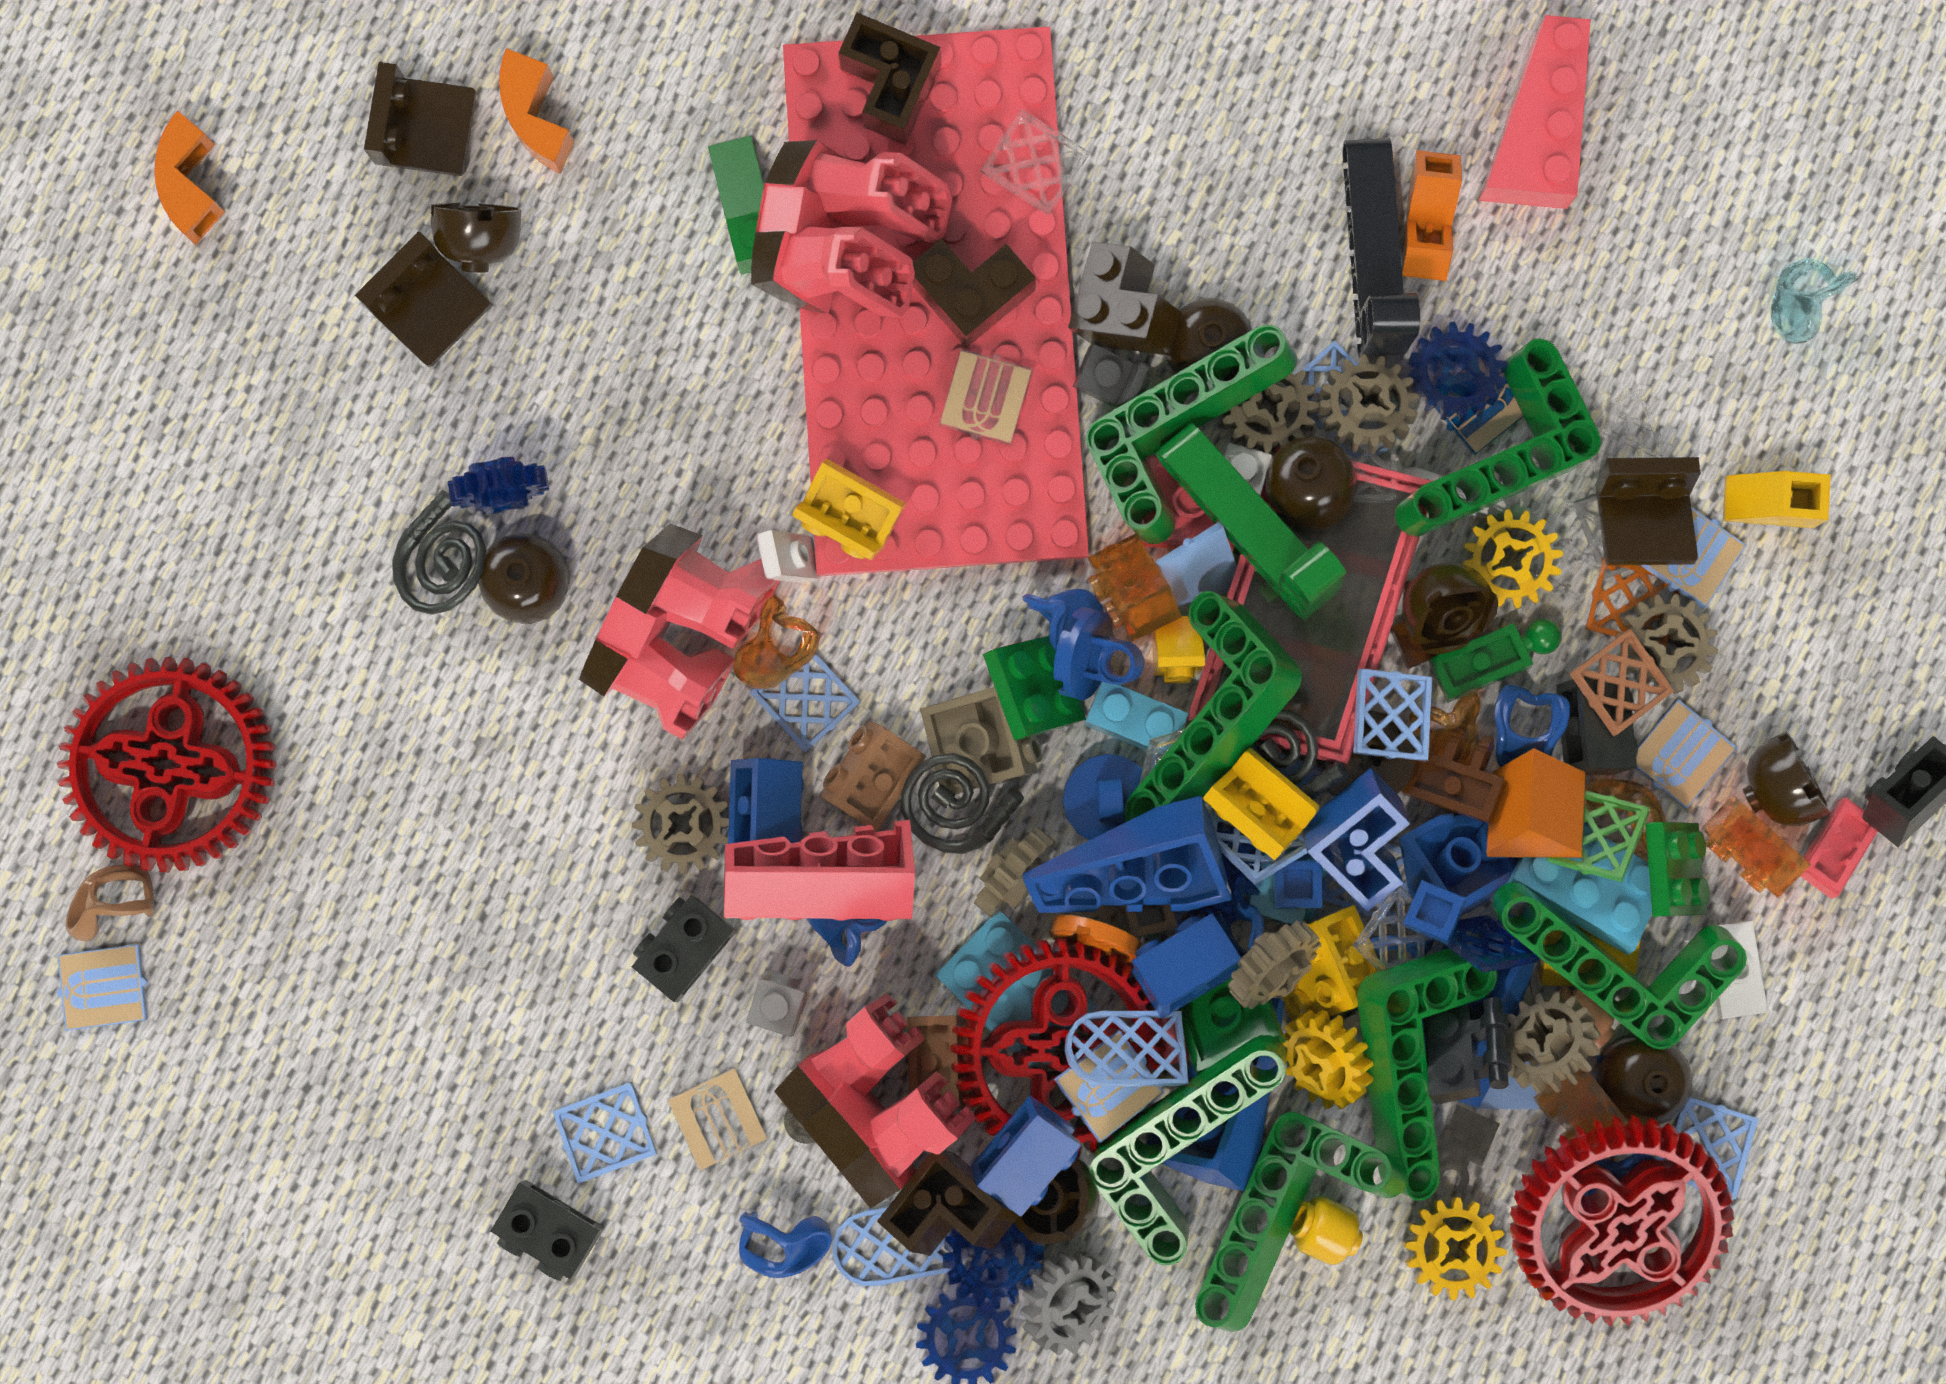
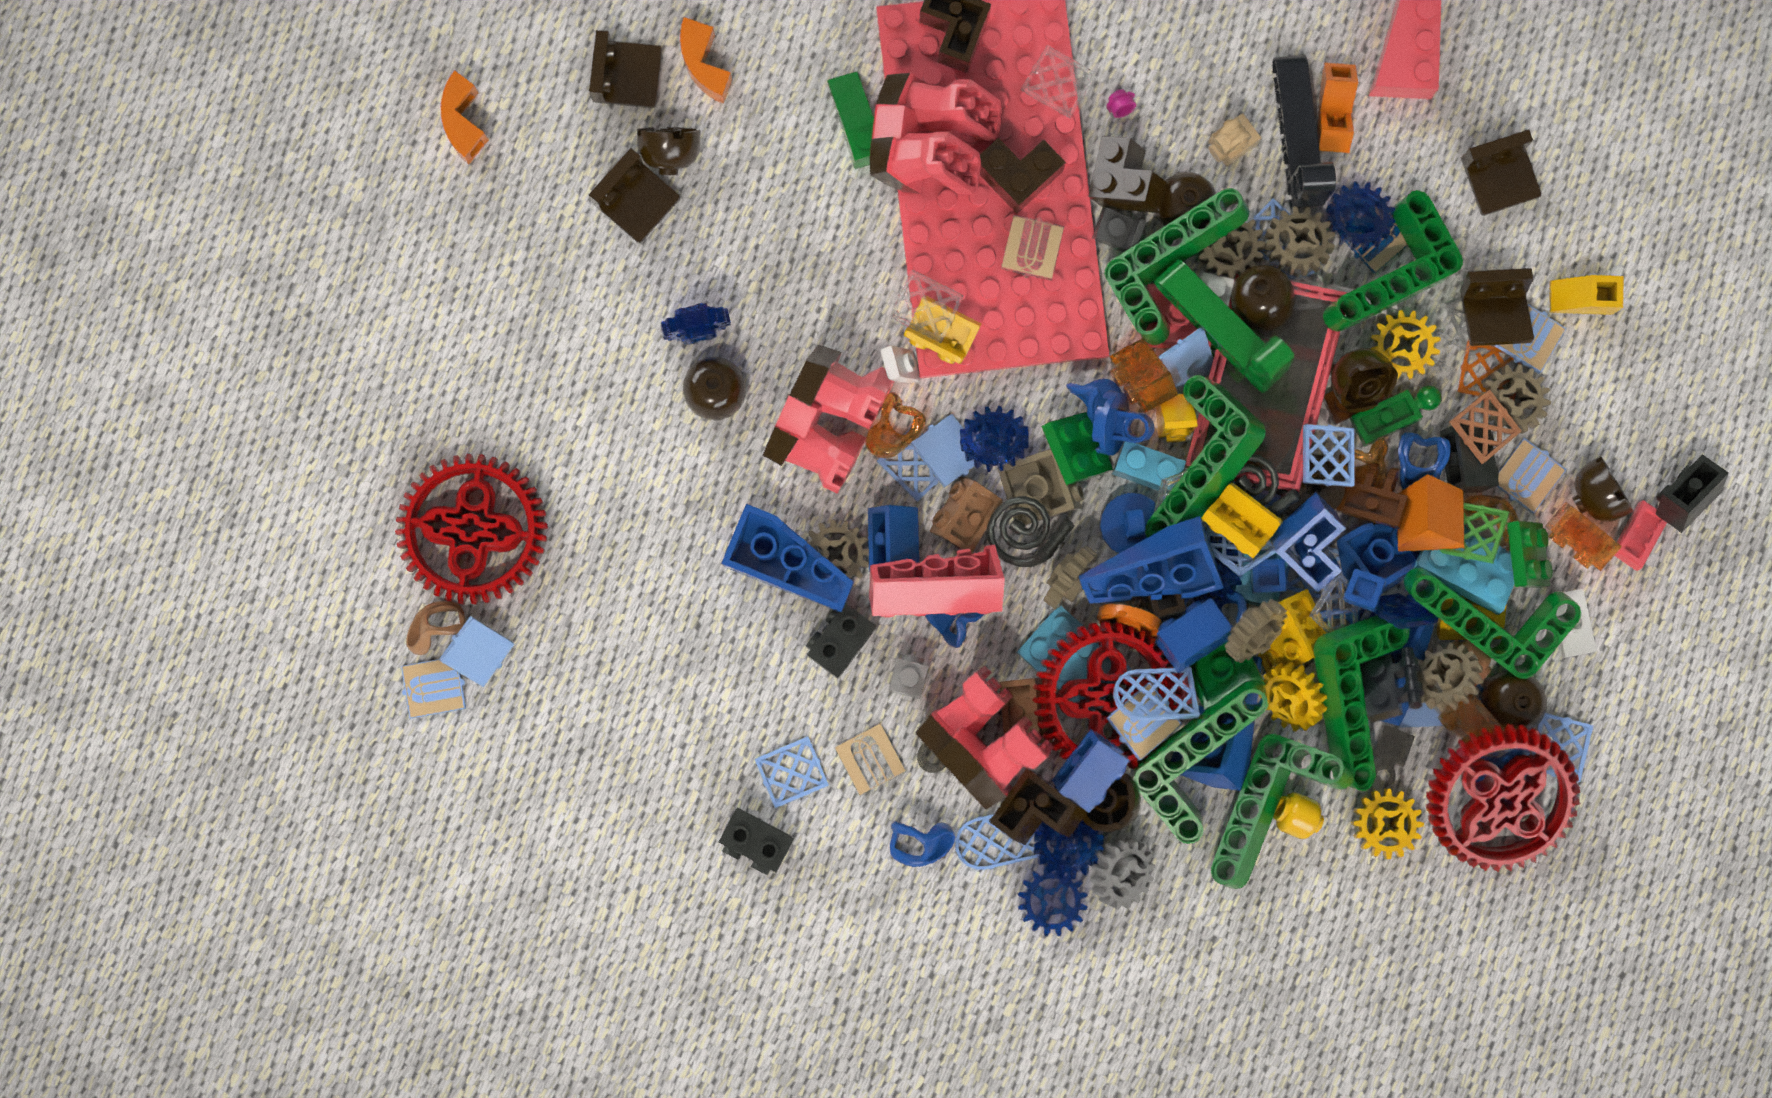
camera: 10 degrees left, 0 degrees up
pearl dark grey piece [392,490,487,615] -> none
clear light blue piece [1771,258,1858,344] -> none
none -> light blue piece [439,616,514,687]
none -> blue wedge [721,504,854,612]
none -> clear window [889,270,964,343]
none -> light blue piece [910,414,986,488]
none -> clear blue gear [960,406,1029,472]
none -> dark pink plate [1106,89,1136,118]
none -> tan brick [1208,113,1261,167]
none -> dark brown bracket [1461,129,1542,216]

